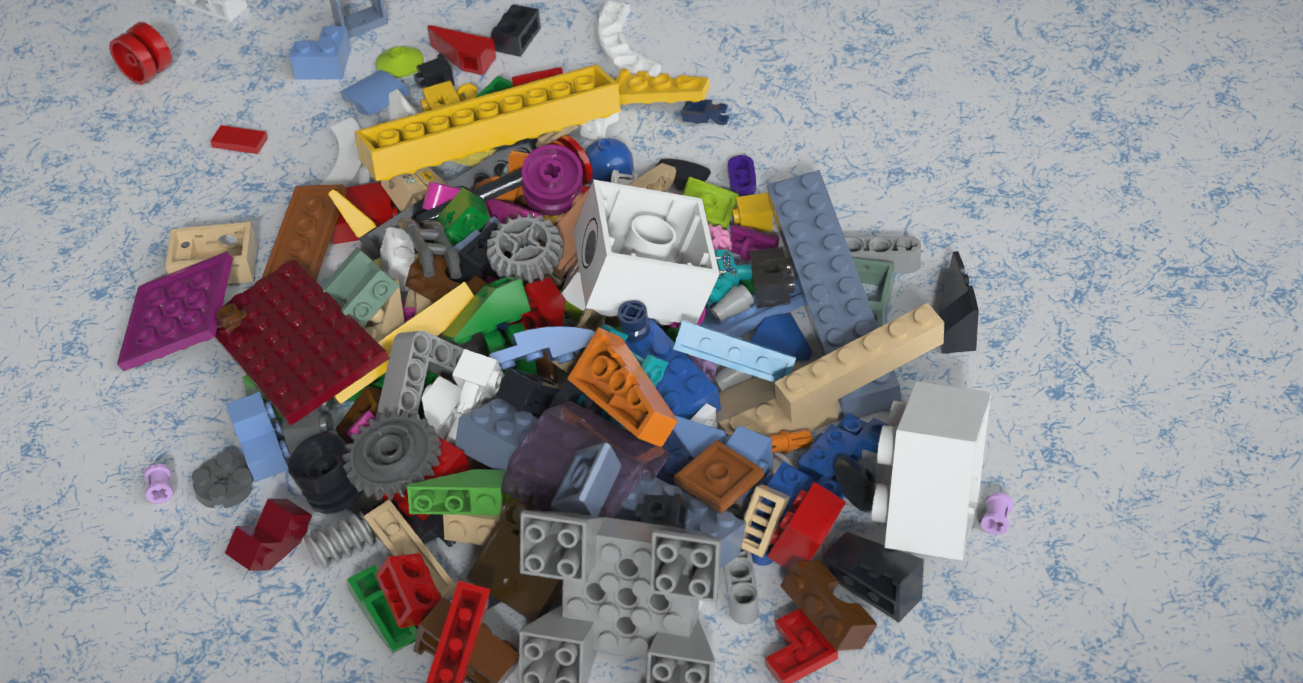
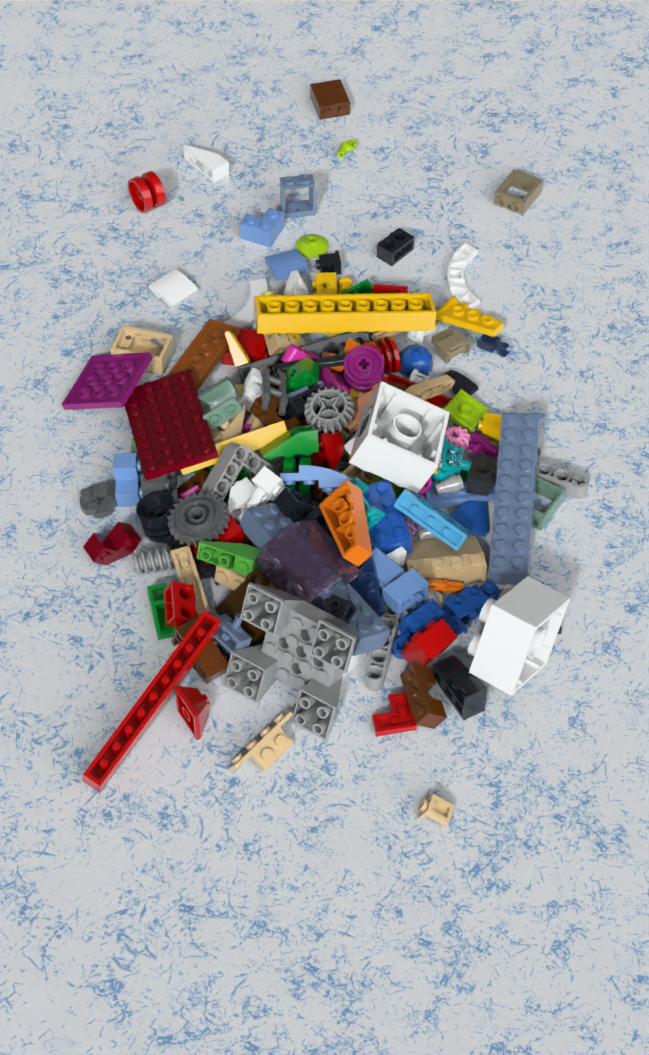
camera: 15 degrees right, 5 degrees up
lavender bush [144,464,173,504] -> none
red tile [210,125,268,154] -> none
reddish brown plate [216,304,247,331] -> none
red slope [427,25,496,75] -> none
sand blue slope [551,442,622,516] -> none
dark blue wheel [618,300,651,342] -> none
dark orange plate [674,440,764,514] -> none
dark purple plate [728,155,757,197] -> none
tan slope [741,484,790,557] -> none
tan brick [774,303,944,423] -> none
black dish [835,456,876,512] -> none
black wedge [938,251,979,354] -> none
lavender bush [981,493,1014,535] -> none
none -> white slope [148,269,198,309]
none -> sand blue plate [214,613,252,660]
none -> dark tan piece [431,328,471,364]

